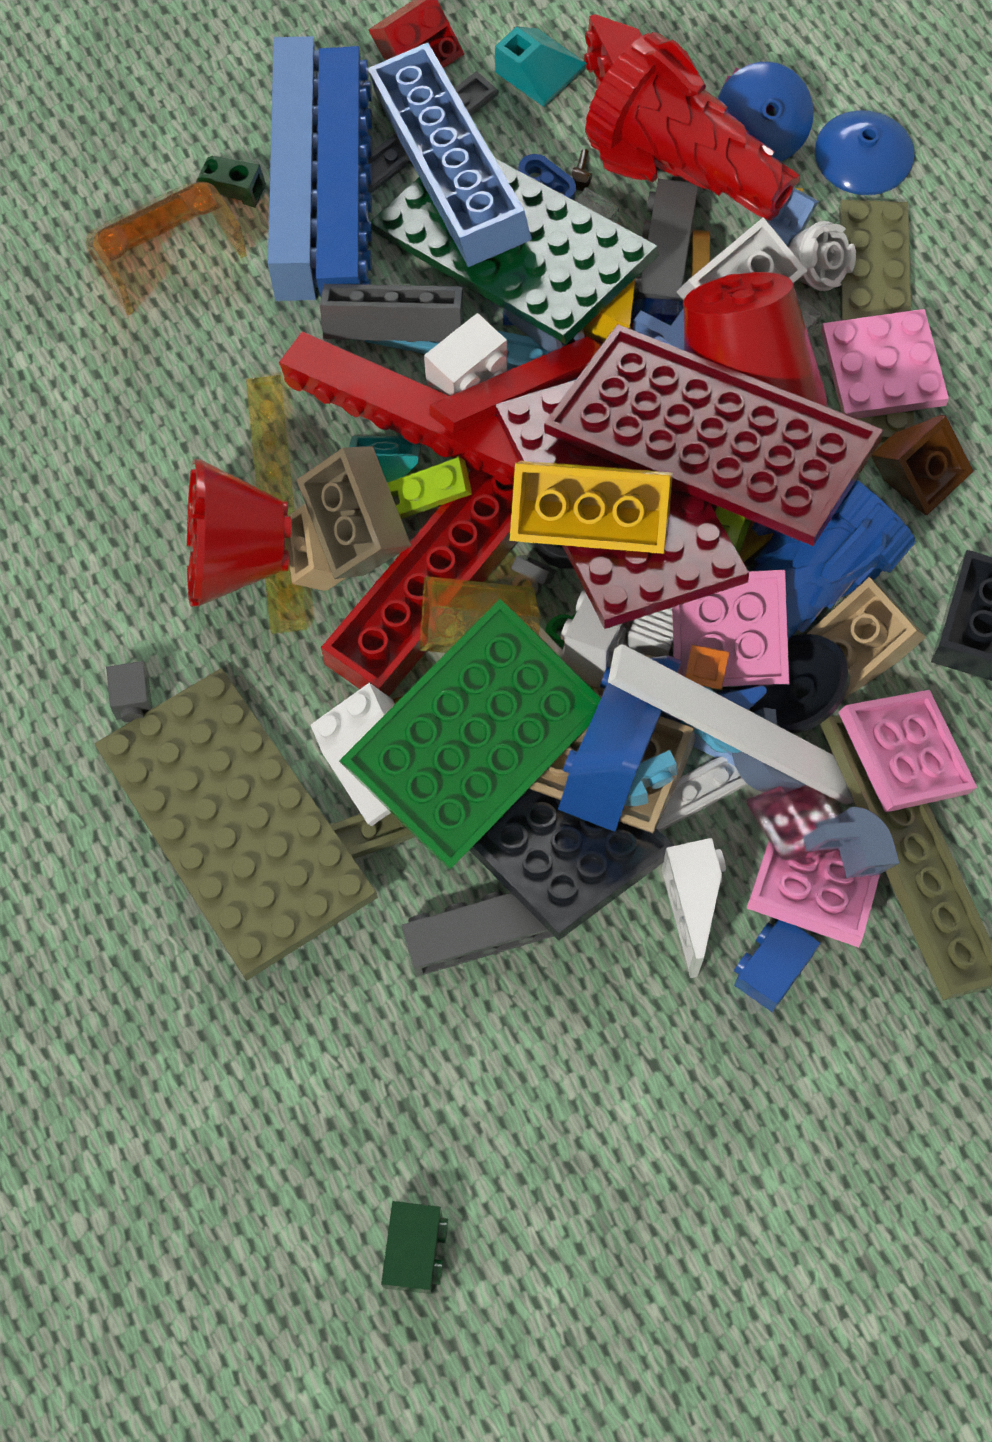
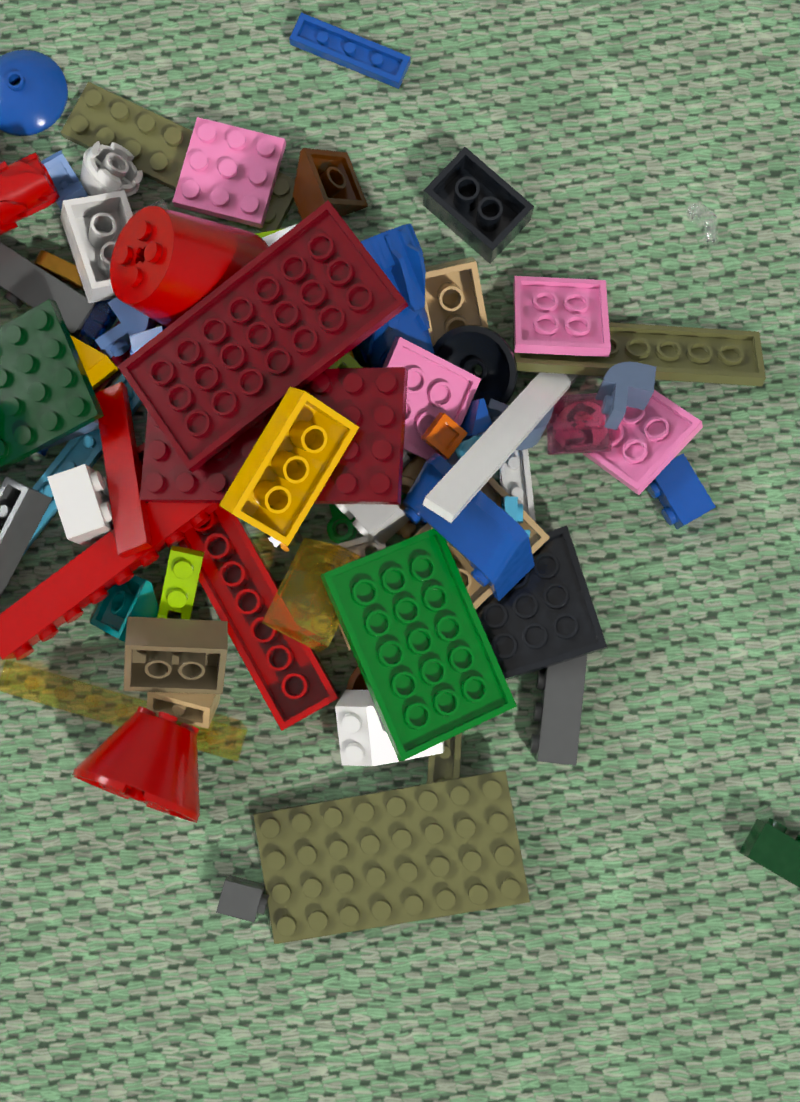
camera: 65 degrees left, 15 degrees up
white slope [662,838,726,978] -> none

